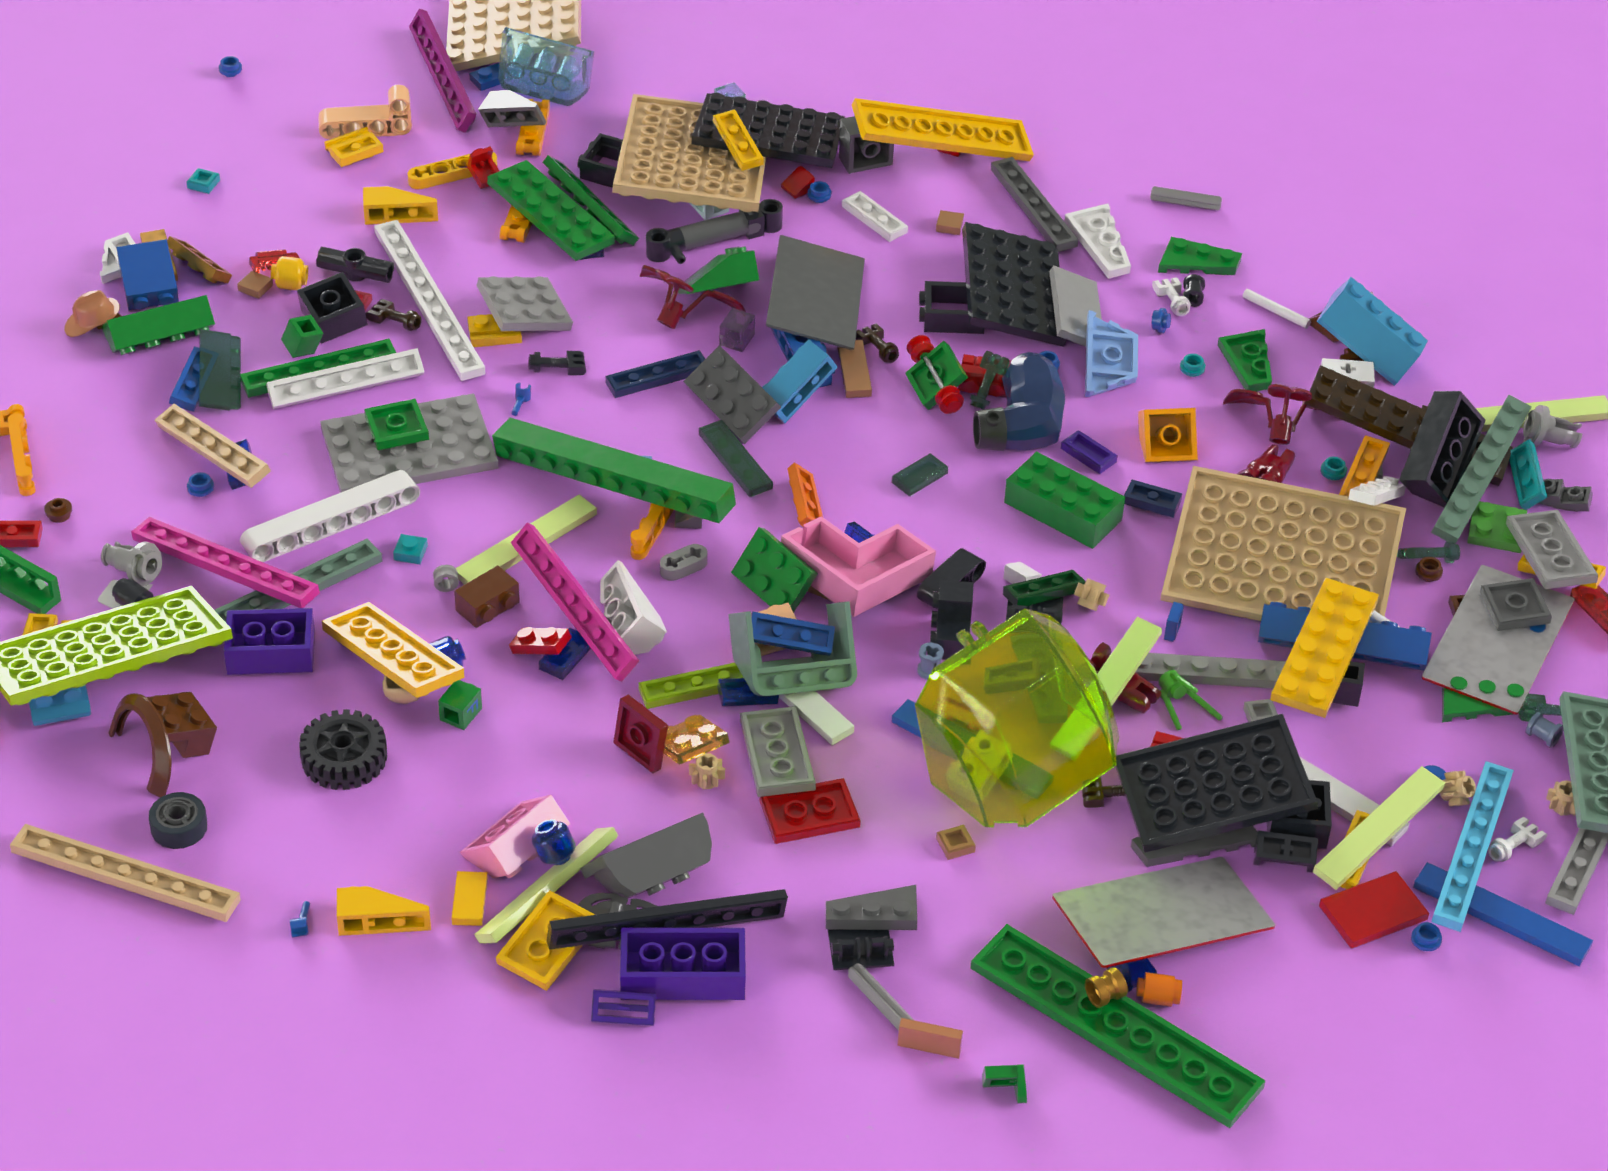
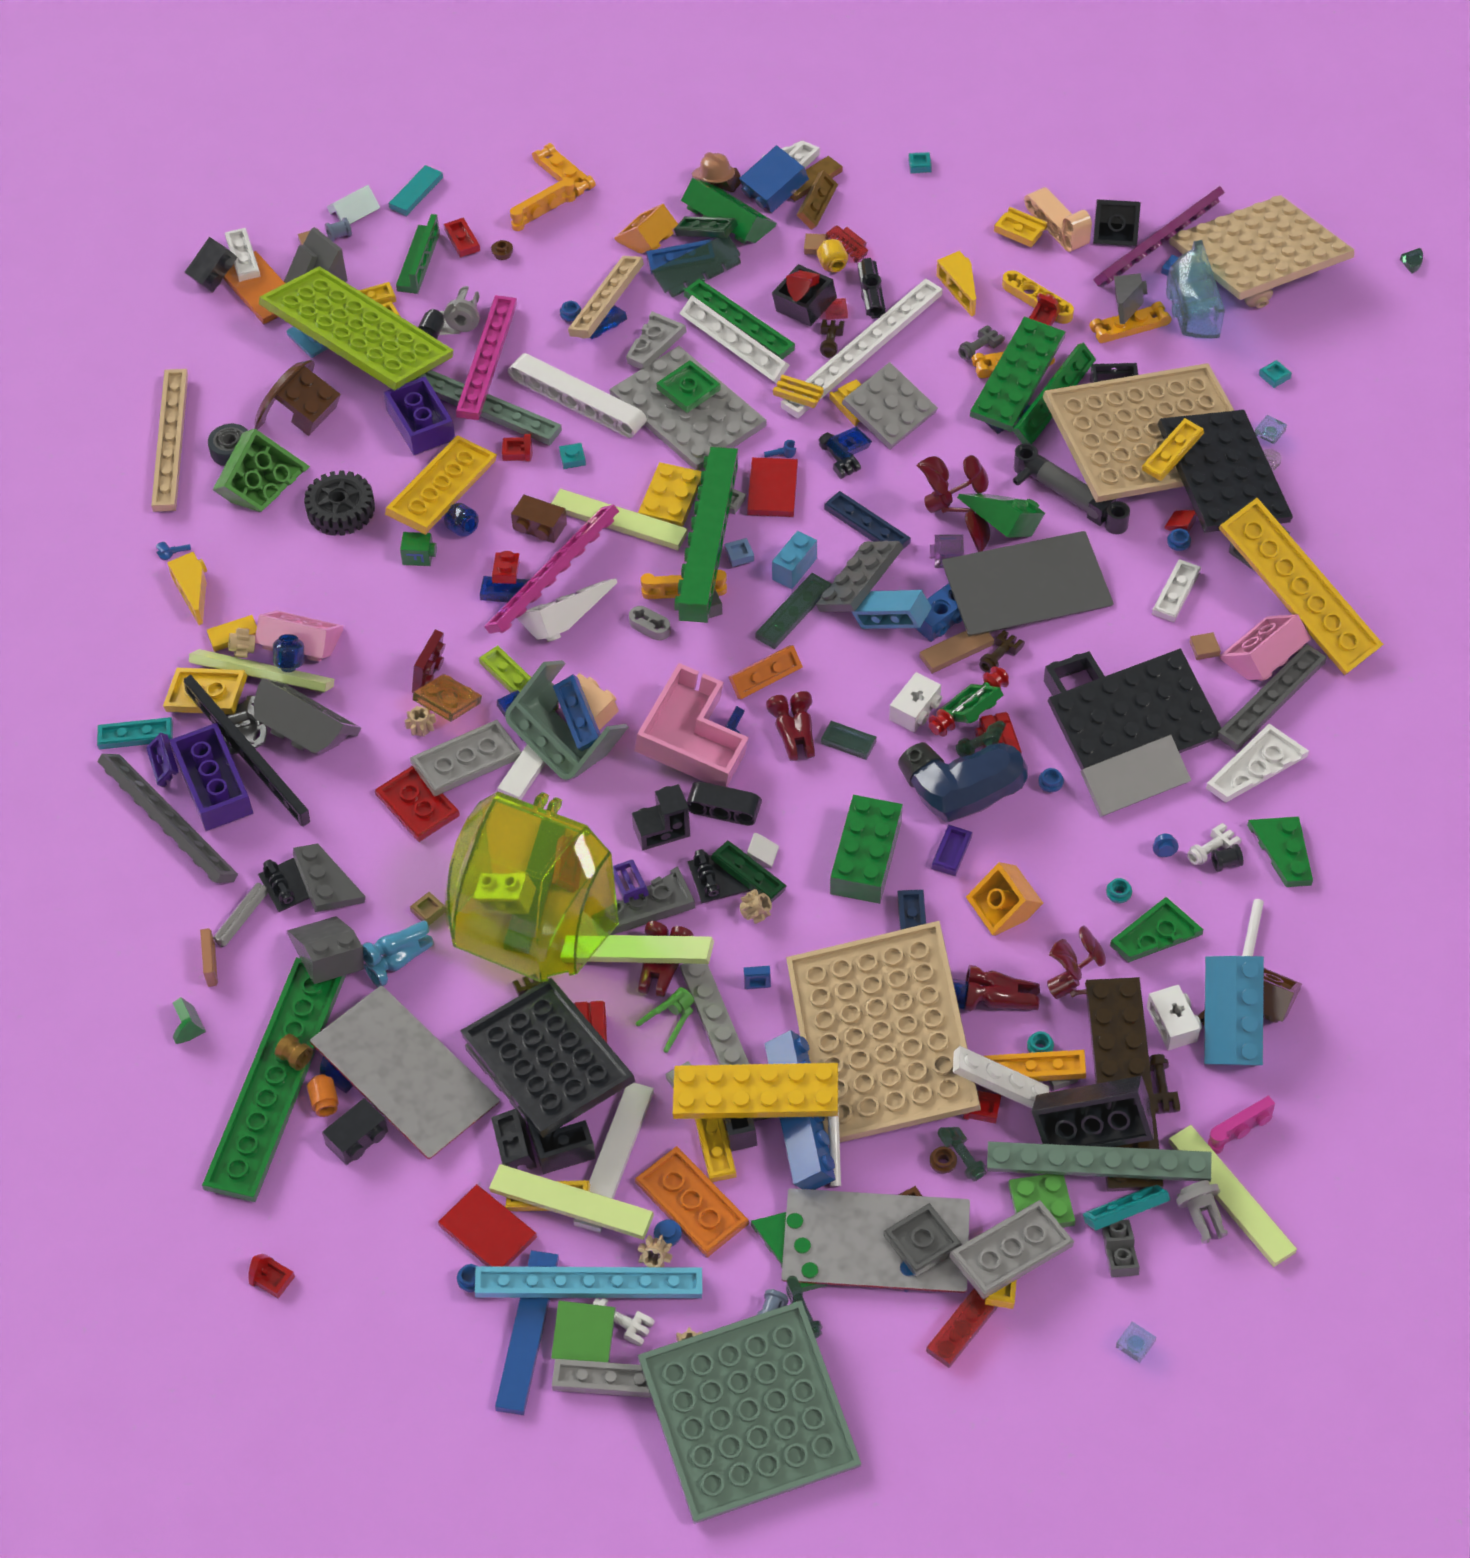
camera: 70 degrees right, 10 degrees up
blue plate [219,56,242,77] -> none
green brick [281,315,323,358] -> none
light grey bush [433,565,459,592] -> none
green plate [731,527,818,613] -> none
sand blue bush [917,642,944,680] -> none
light blue wing [1085,310,1138,397] -> none
light grey axle [1150,186,1222,211] -> none
none -> teal tile [97,717,173,750]
none -> dark grey plate [97,754,238,883]
none -> bright green wedge [213,428,310,512]
none -> tan gear [228,628,255,658]
none -> red tile [248,1254,295,1299]
none -> dark grey slope [287,916,364,984]
none -> black brick [322,1098,388,1166]
none -> dark azure piece [362,921,434,987]
none -> red tile [502,434,533,461]
none -> bright green tile [551,1300,616,1363]
none -> light orange slope [614,203,678,254]
none -> light grey wing [626,311,687,369]
none -> orange tile [635,1146,749,1258]
none -> yellow plate [638,462,701,527]
none -> dark green tile [674,216,738,238]
none -> yellow tile [695,1118,737,1182]
none -> red tile [747,457,798,517]
none -> dark red piece [766,691,815,761]
none -> dark azure brick [772,531,817,589]
none -> yellow tile [773,374,824,408]
none -> red tile [786,270,820,302]
none -> clear blue plate [826,427,872,459]
none -> white brick [889,672,942,733]
none -> dark grey hinge [958,325,1005,359]
none -> black slope [1093,199,1141,246]
none -> dark pink plate [1208,1095,1275,1154]
none -> bright pink slope [1219,614,1311,681]
none -> teal tile [1259,360,1292,388]

